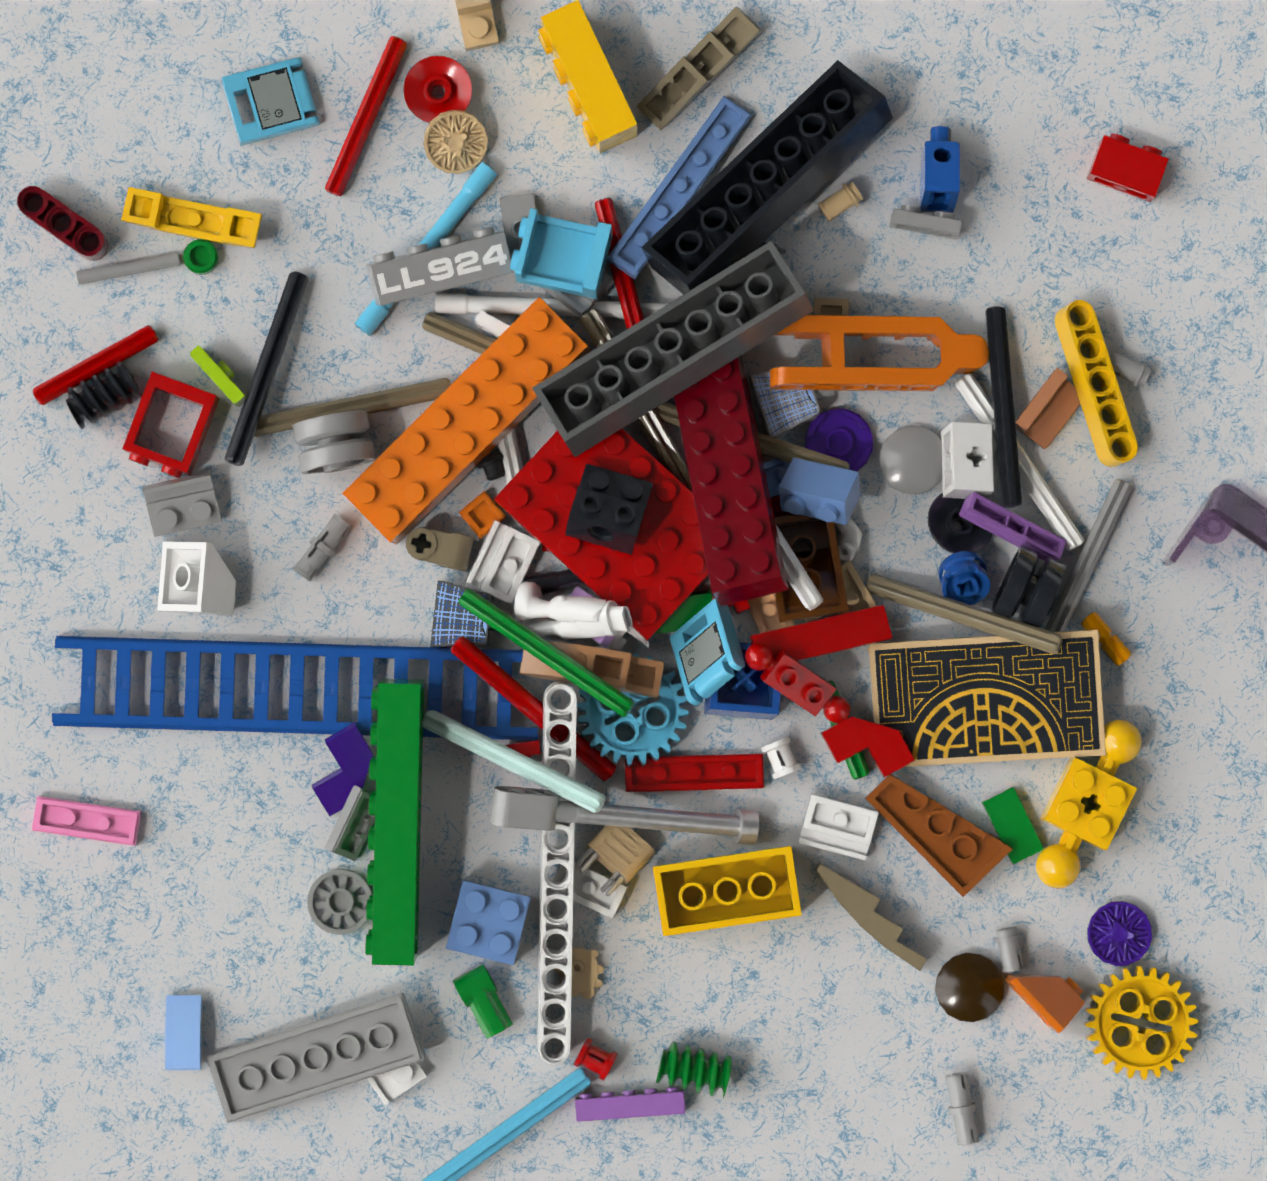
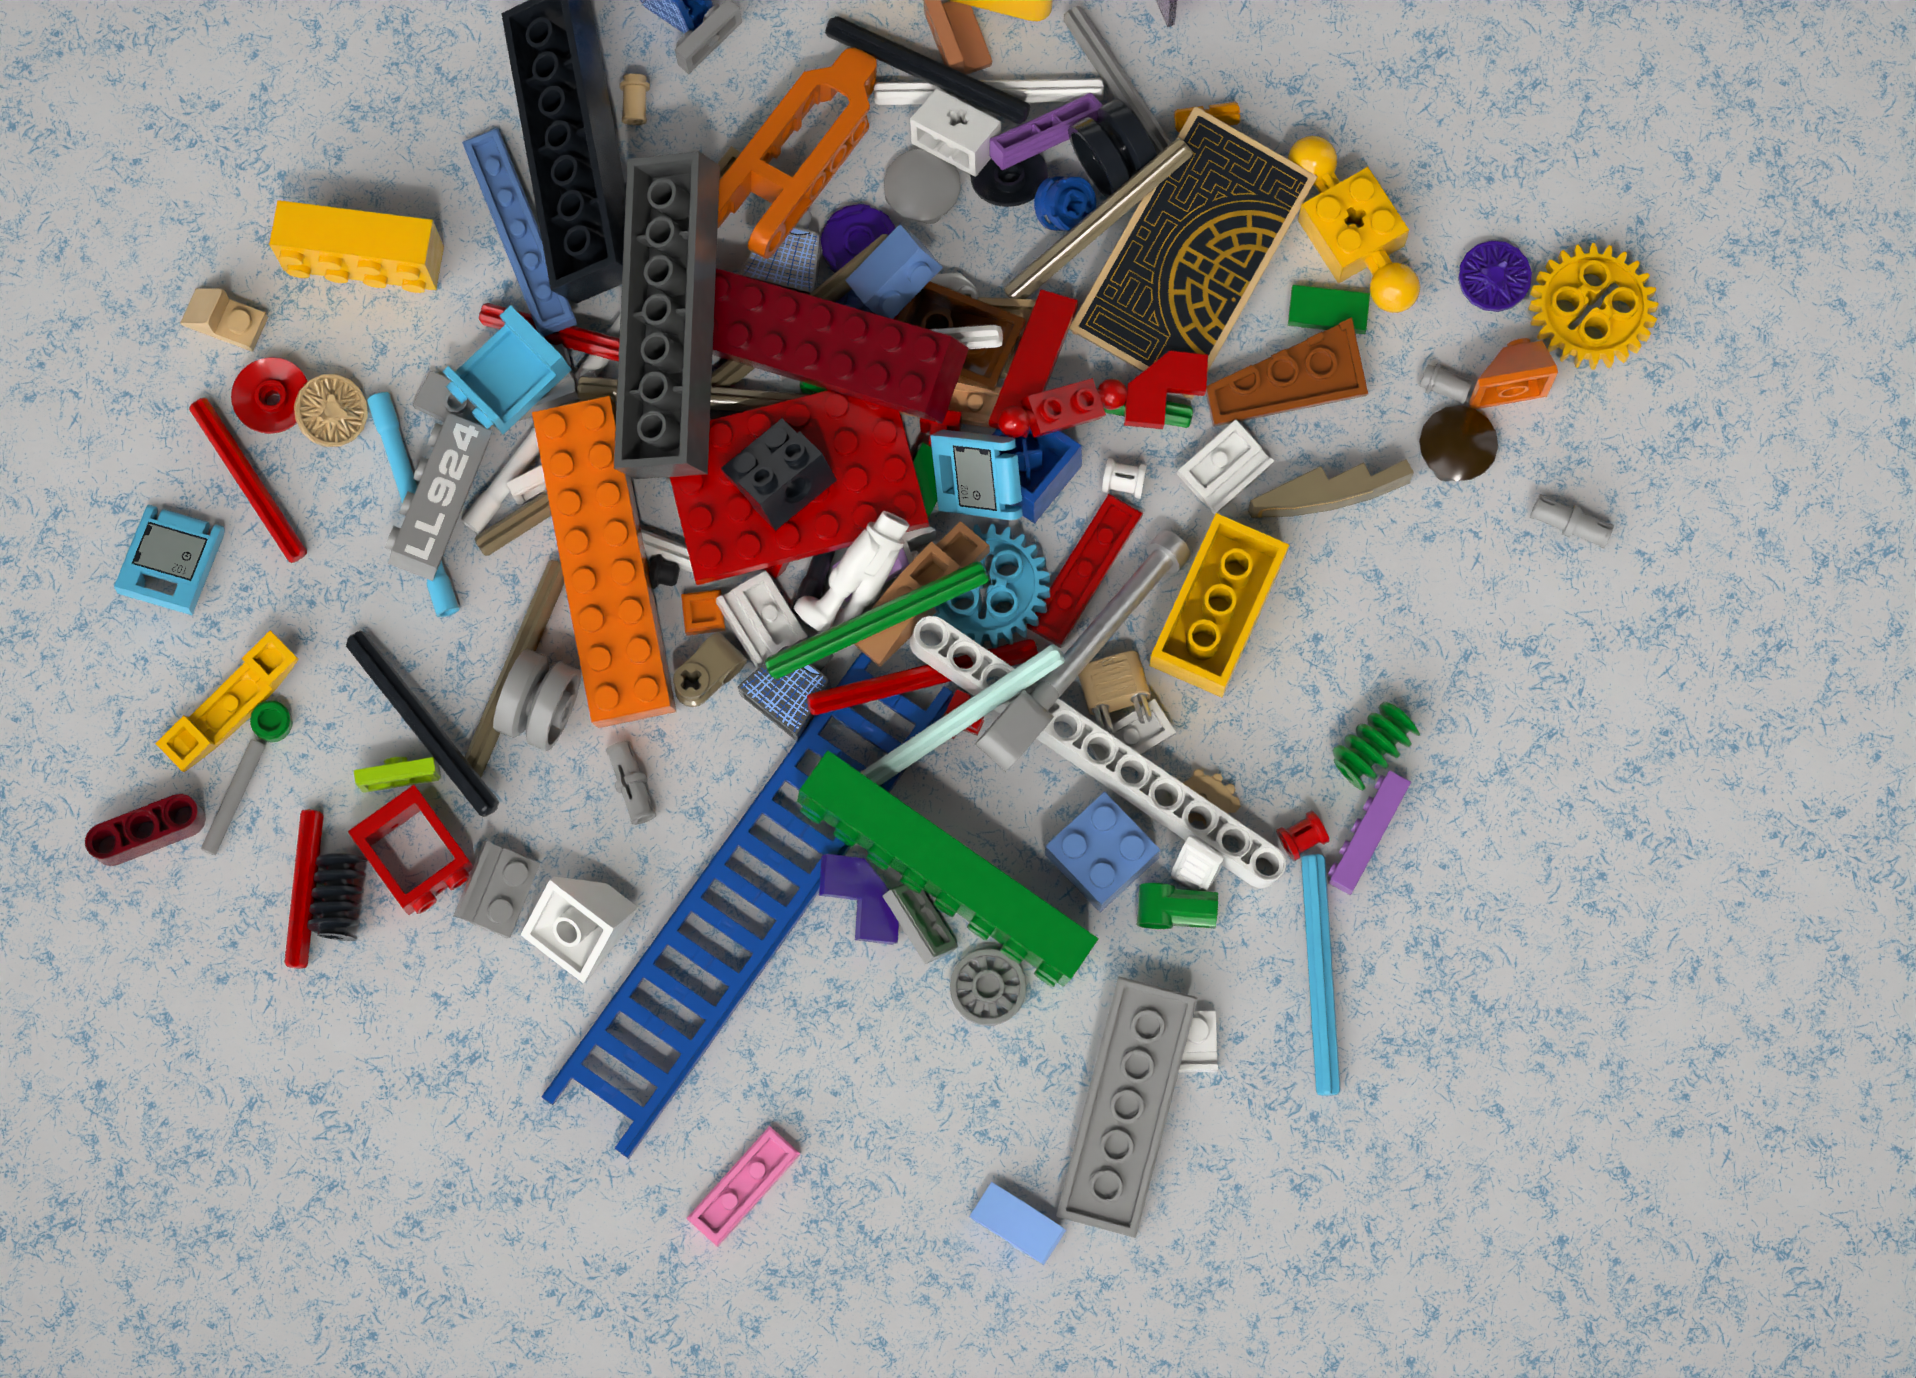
camera: 50 degrees left, 10 degrees down
dark tan slope [637,7,762,130] -> none
none -> white slope [1171,836,1224,892]

